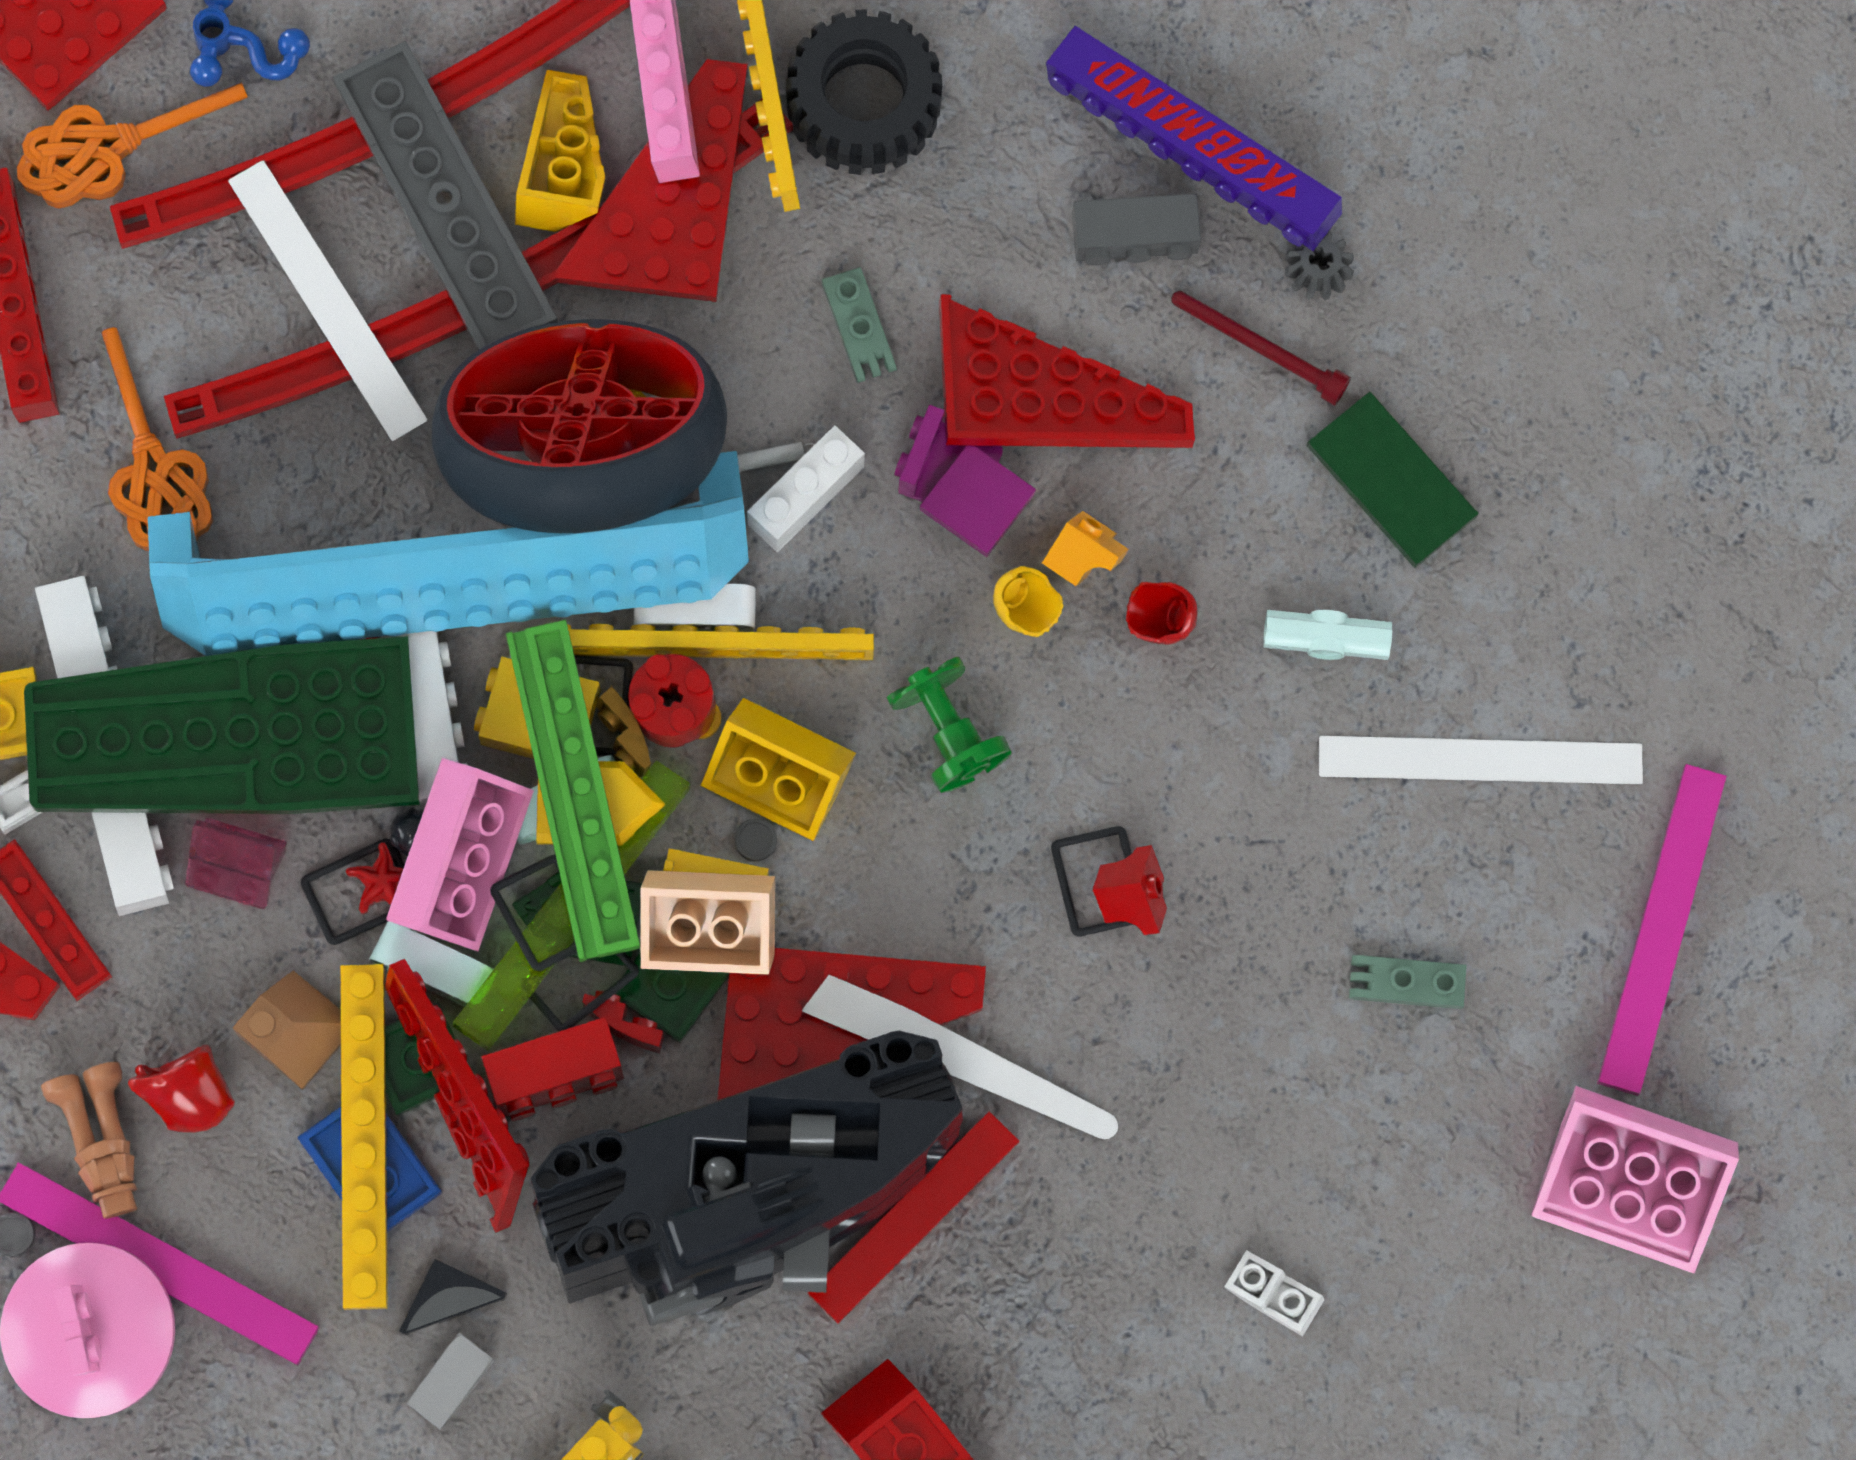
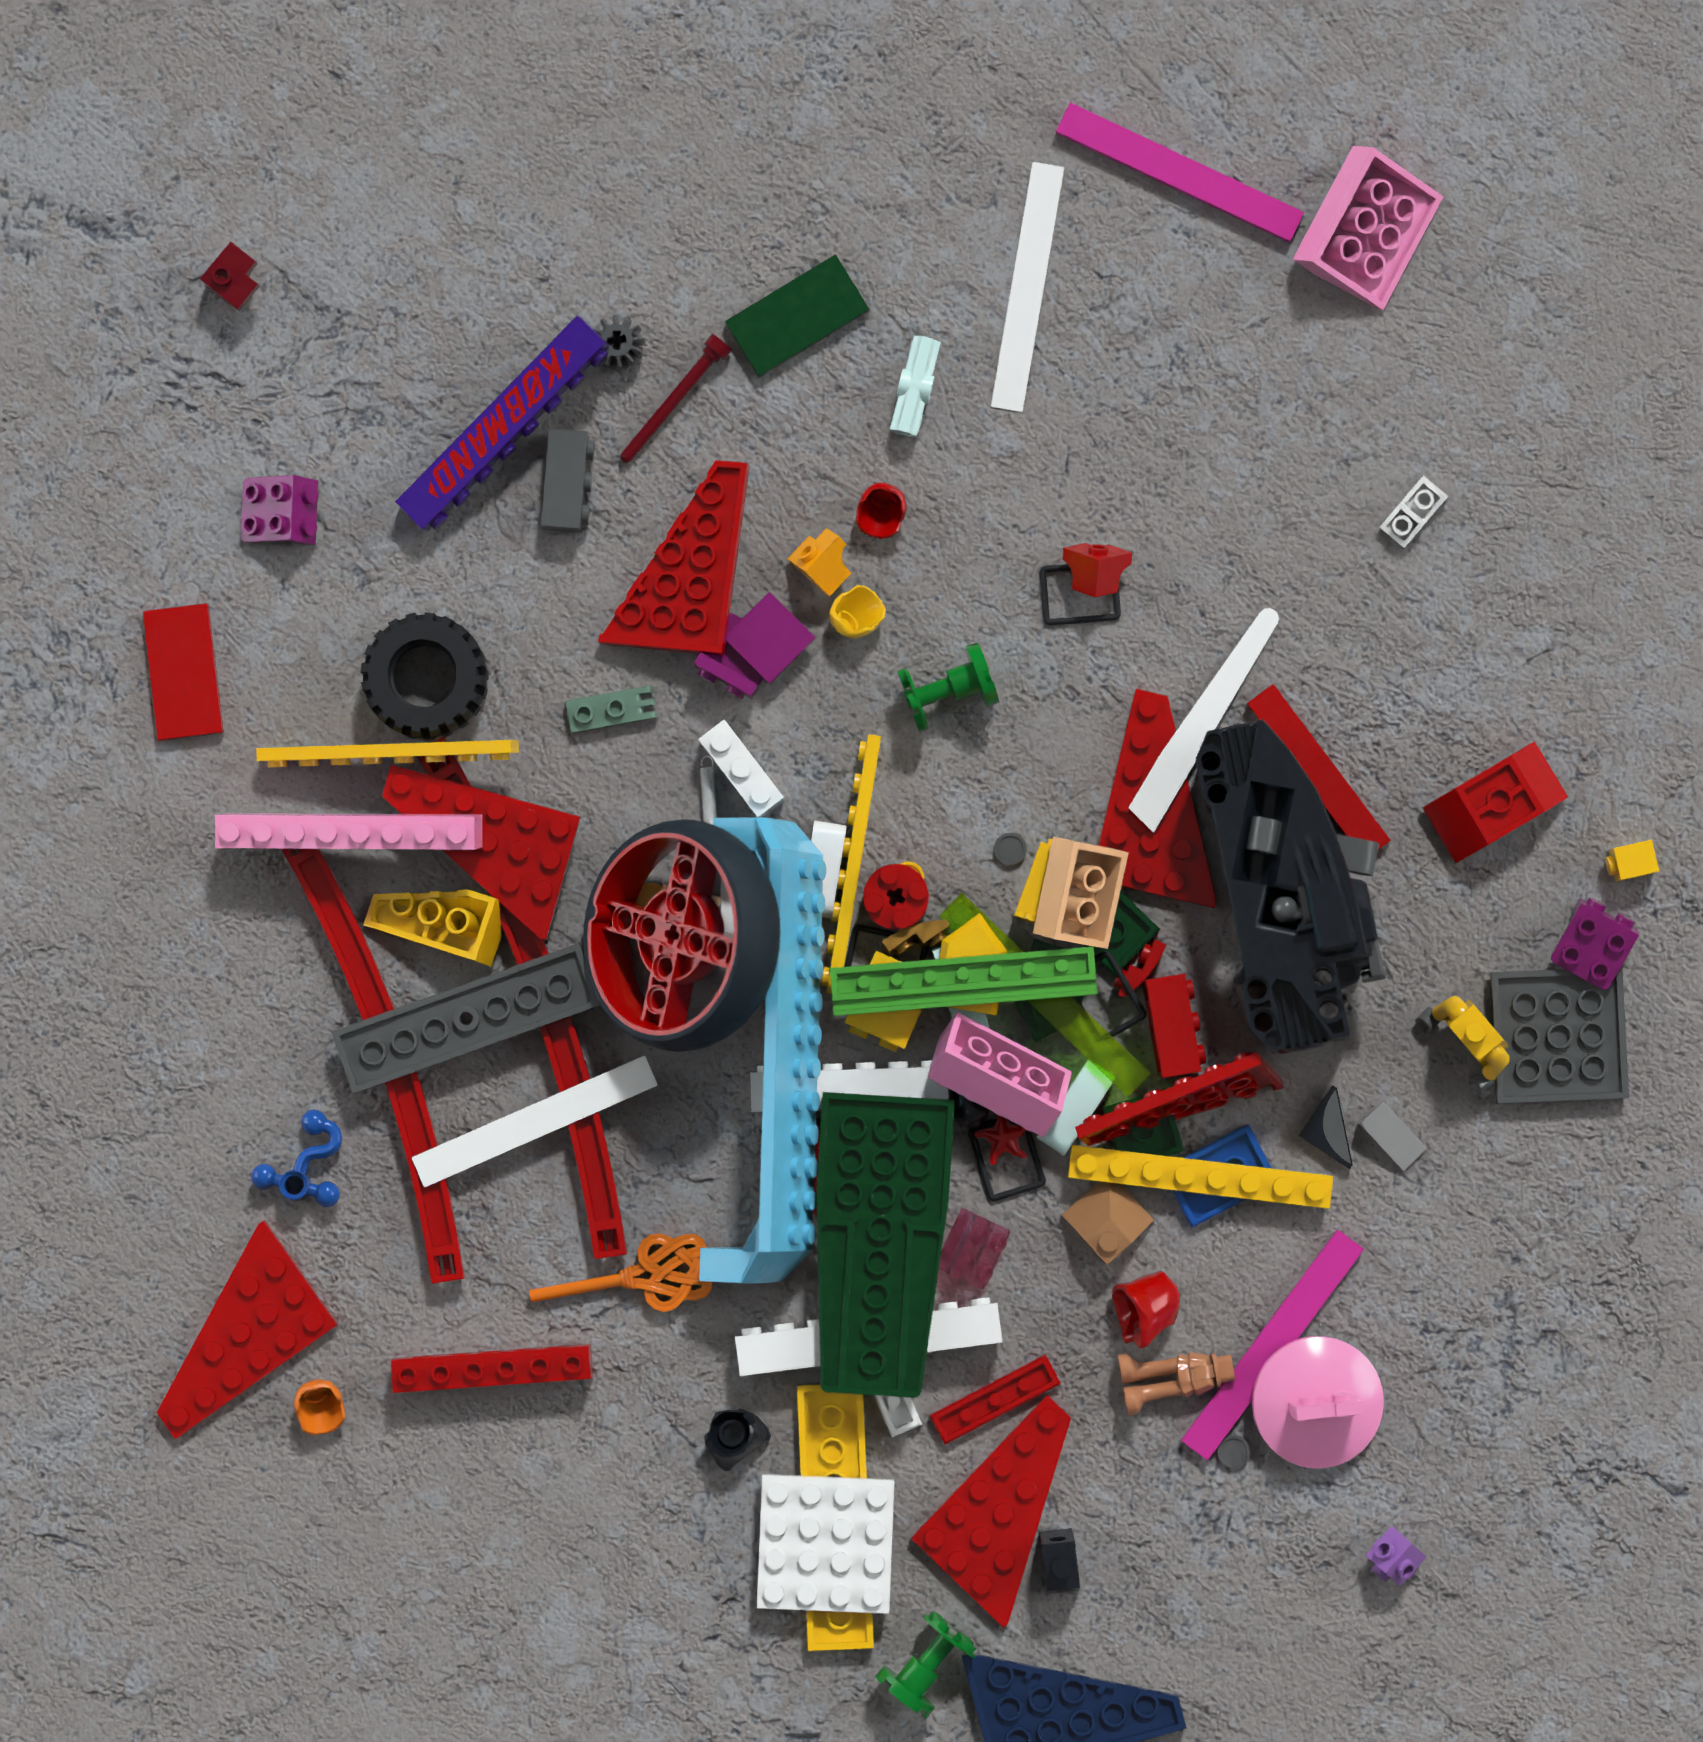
camera: 70 degrees left, 10 degrees up
orange piece [17,82,248,209] -> none
black piece [490,855,577,971] -> none
yellow slope [701,698,856,841] -> none
sand green hinge [1349,955,1467,1009] -> none

